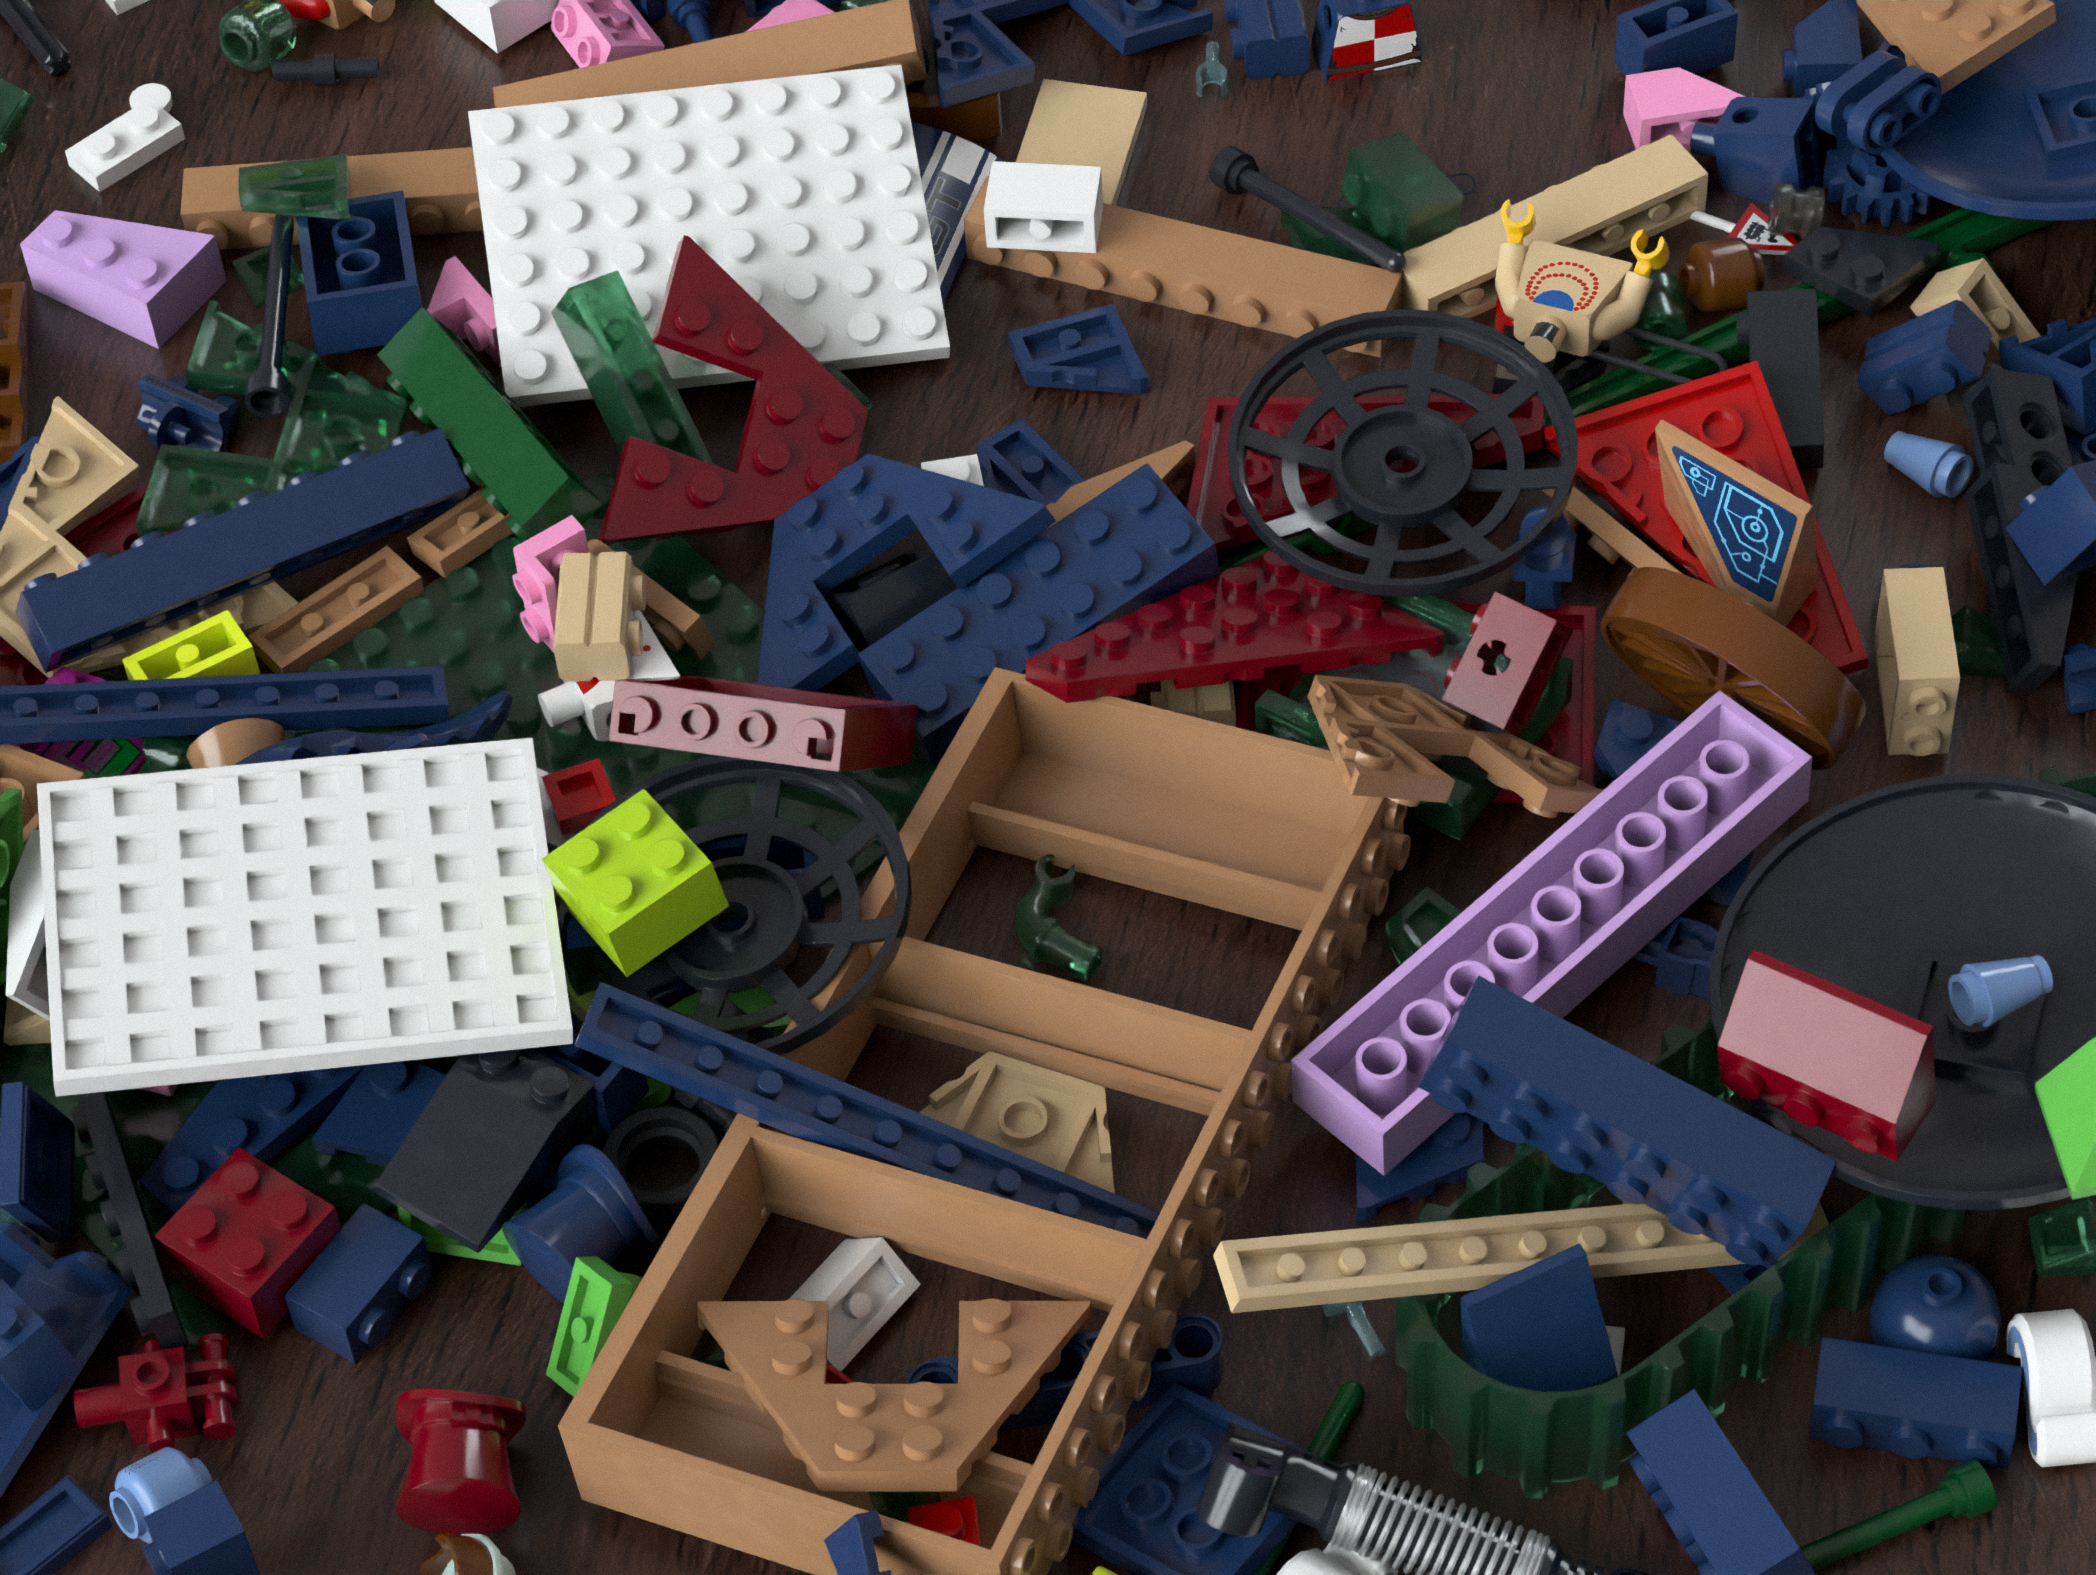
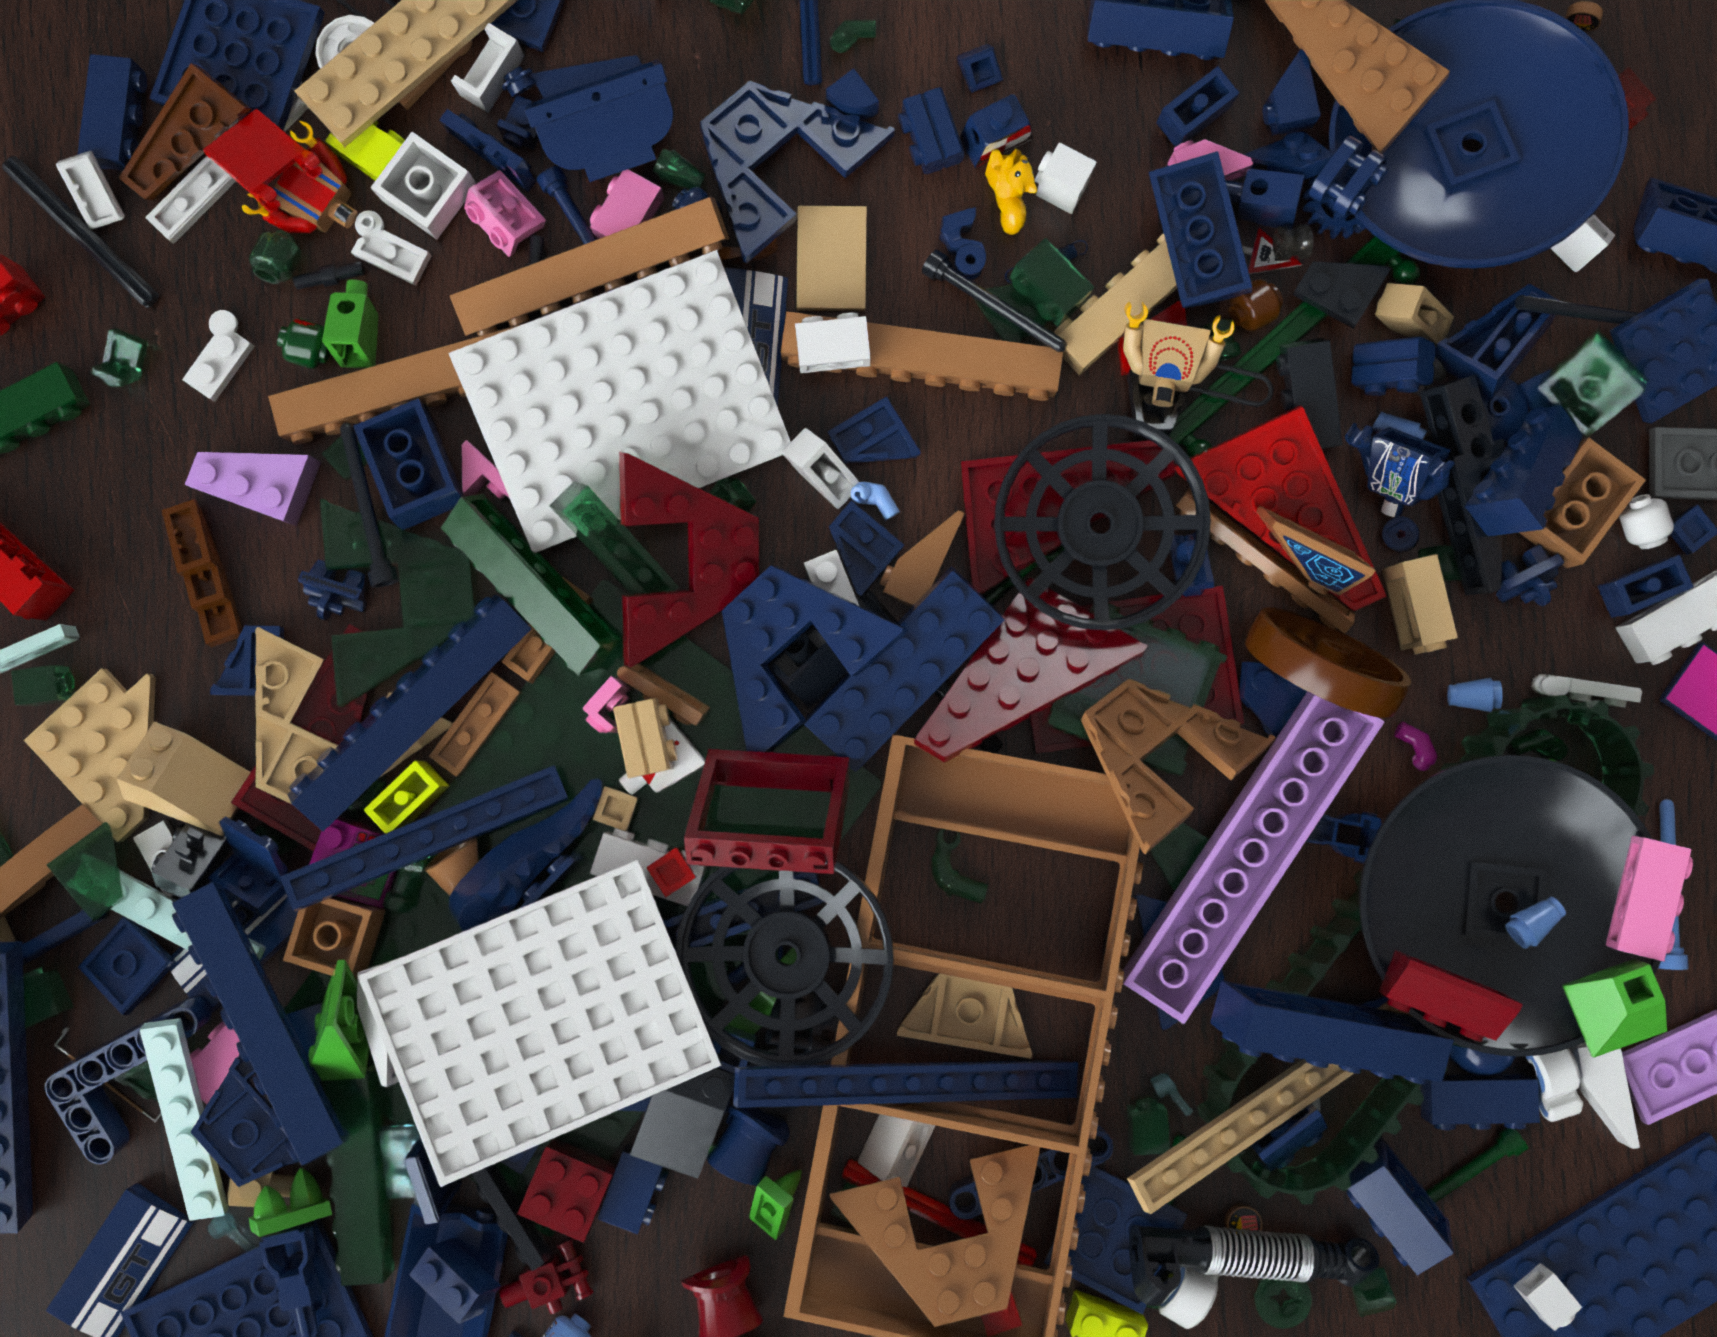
camera: 15 degrees left, 35 degrees up
clear green wing [238,153,351,220] -> none
lime brick [542,789,729,977] -> none
clear light blue hand [1195,41,1228,97] -> none
brick [1442,592,1573,738] -> none
none -> dark green head [277,318,330,369]
none -> bright green torso [322,280,378,368]
none -> white hinge [351,210,431,286]
none -> tan plate [592,786,639,831]
none -> white slope [781,428,859,509]
none -> light blue arm [851,481,900,521]
none -> dark blue leg [939,207,986,280]
none -> yellow animal [985,149,1037,235]
none -> white brick [1035,142,1097,214]
none -> clear green brick [1127,1098,1170,1155]
none -> dark blue slope [1149,151,1252,308]
none -> dark blue torso [1345,422,1455,517]

